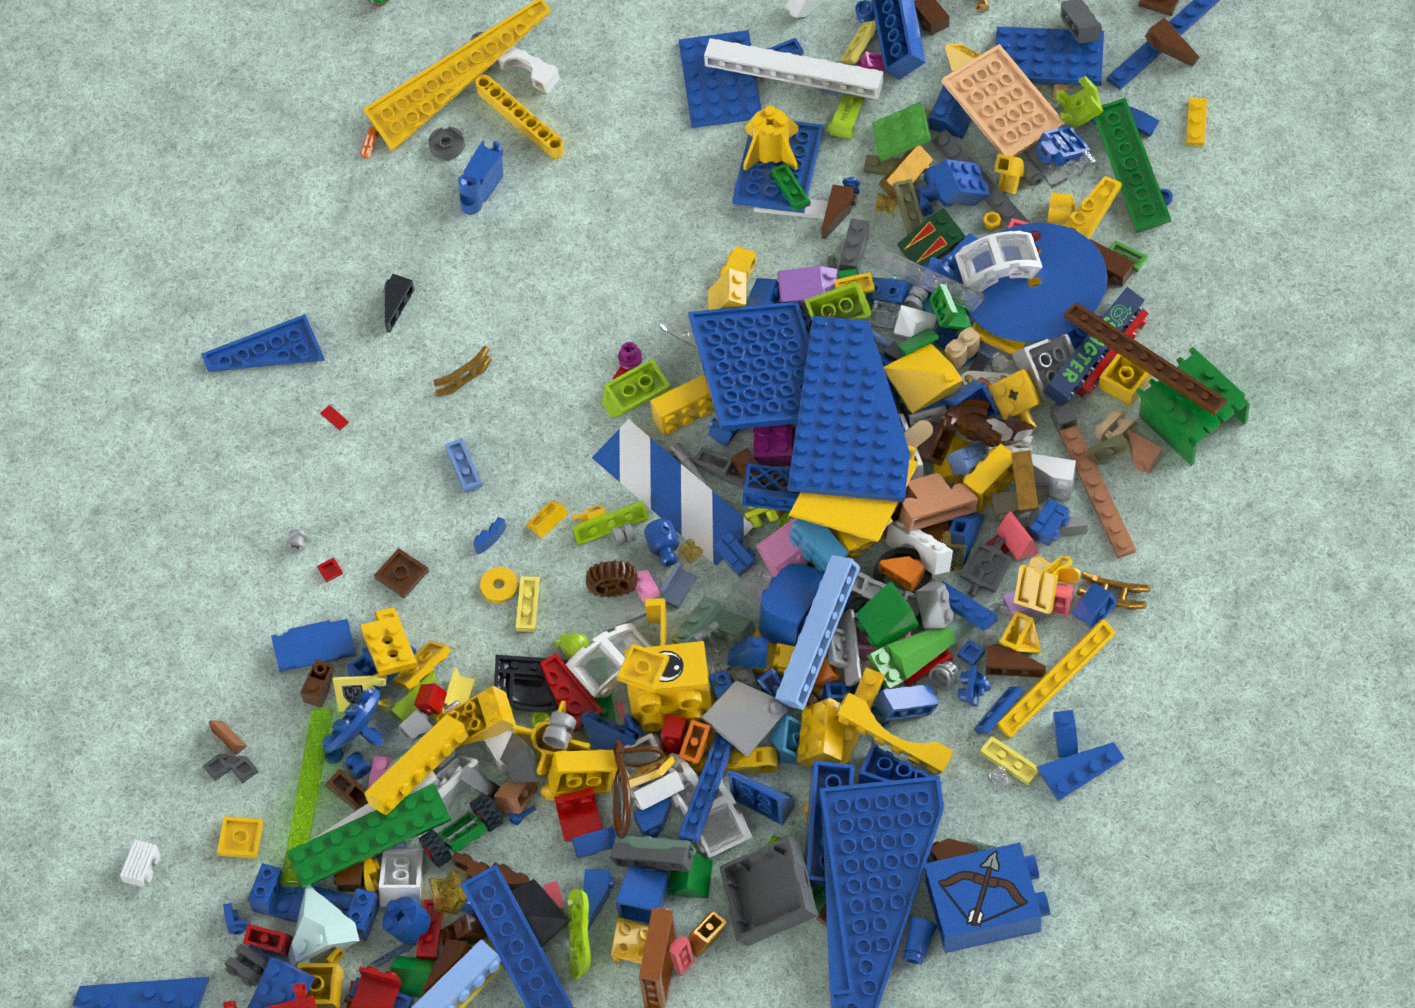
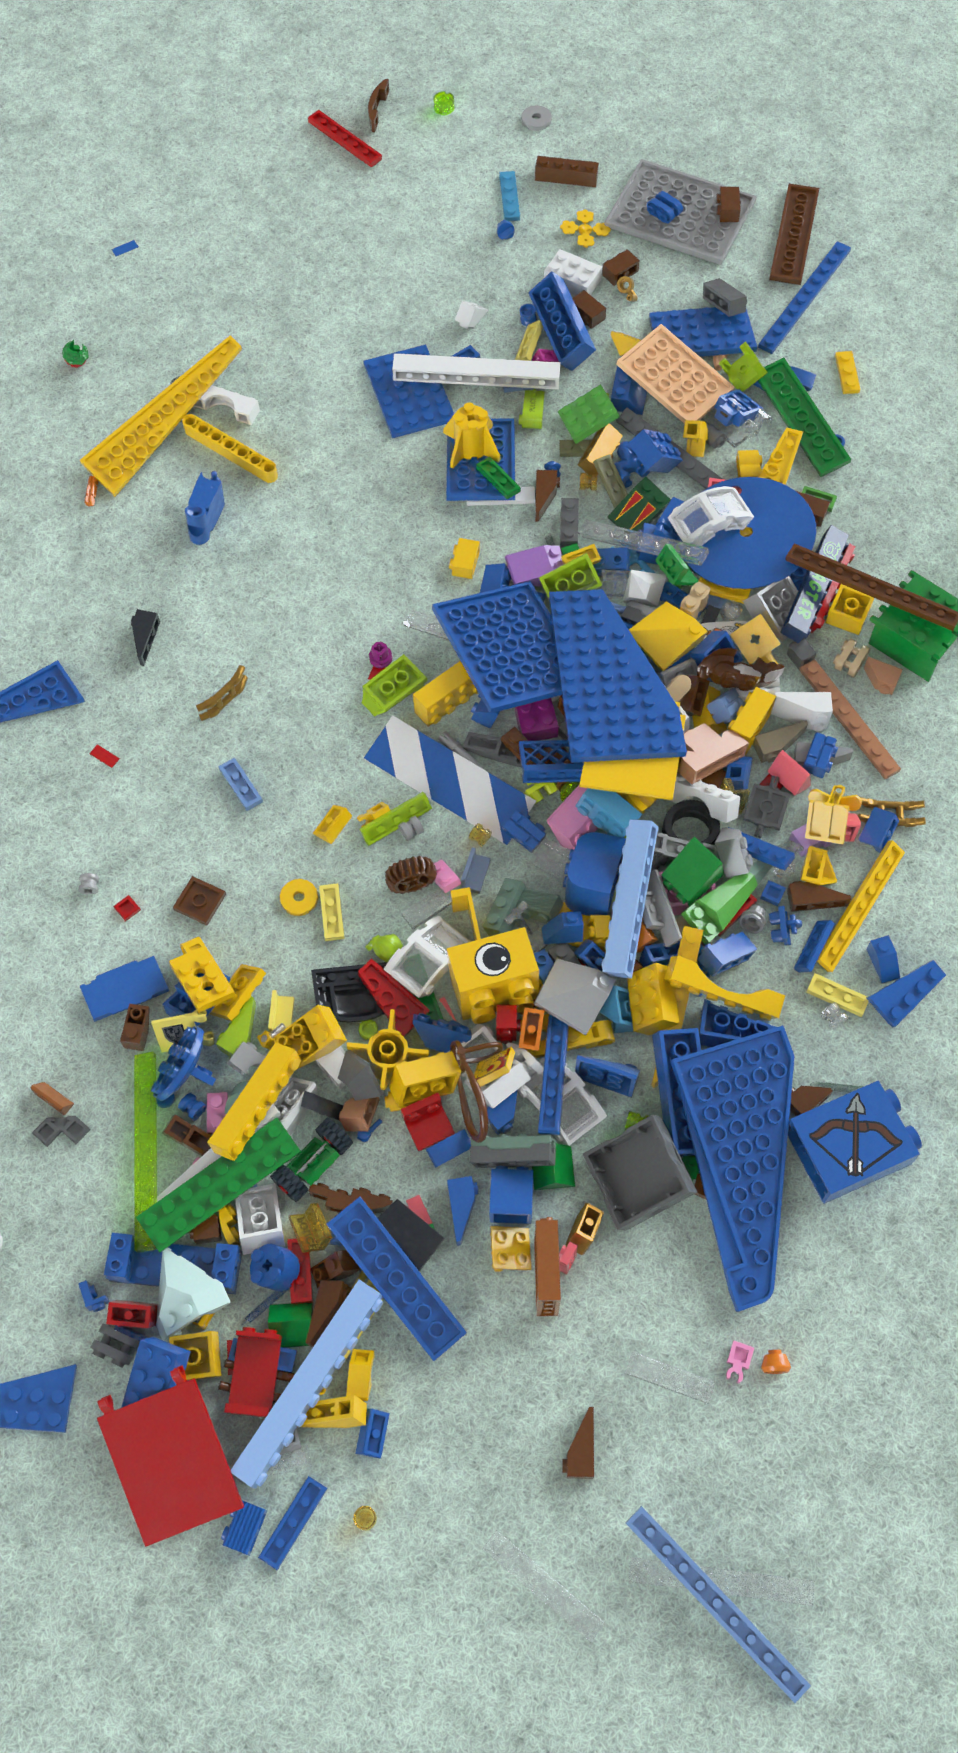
camera: 15 degrees left, 5 degrees up
yellow plate [217,816,264,859] -> none
red brick [414,683,447,716] -> none
dark grey plate [429,127,465,161] -> none
blue slope [473,517,506,555] -> none
light grey wheel [542,711,576,749] -> none
lime plate [567,887,591,979] -> none
yellow tile [616,644,669,693] -> none
blue slope [624,713,644,737] -> none
blue piece [644,519,679,567] -> none
yellow brick [708,268,746,310] -> none
orange slope [879,556,925,592] -> none
green slope [897,329,939,357] -> none
light grey wheel [903,286,928,310] -> none
blue plant [903,917,937,965] -> none
yellow tile [983,212,1001,231] -> none
pearl gold brick [1011,450,1039,512] -> none
olive plate [1088,433,1131,465] -> none
reddish brown slope [1145,17,1200,66] -> none

